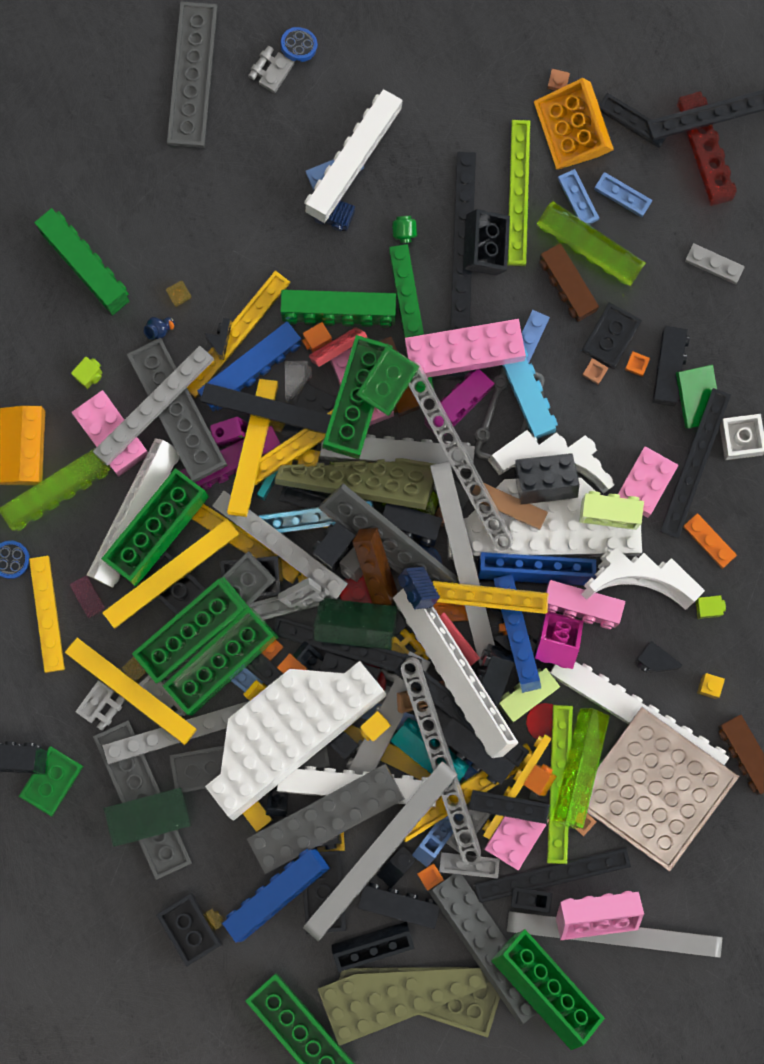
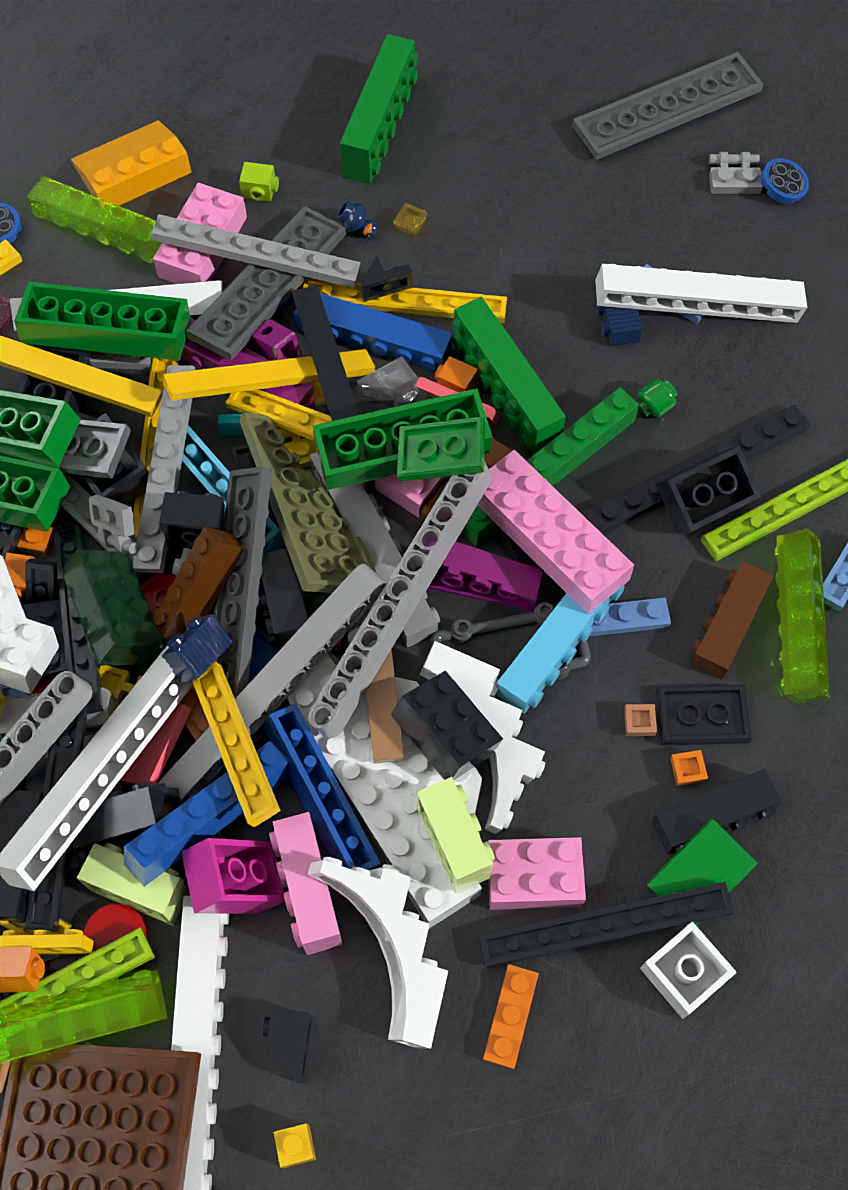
camera: 60 degrees right, 15 degrees down
lime brick [695,595,726,619] -> none

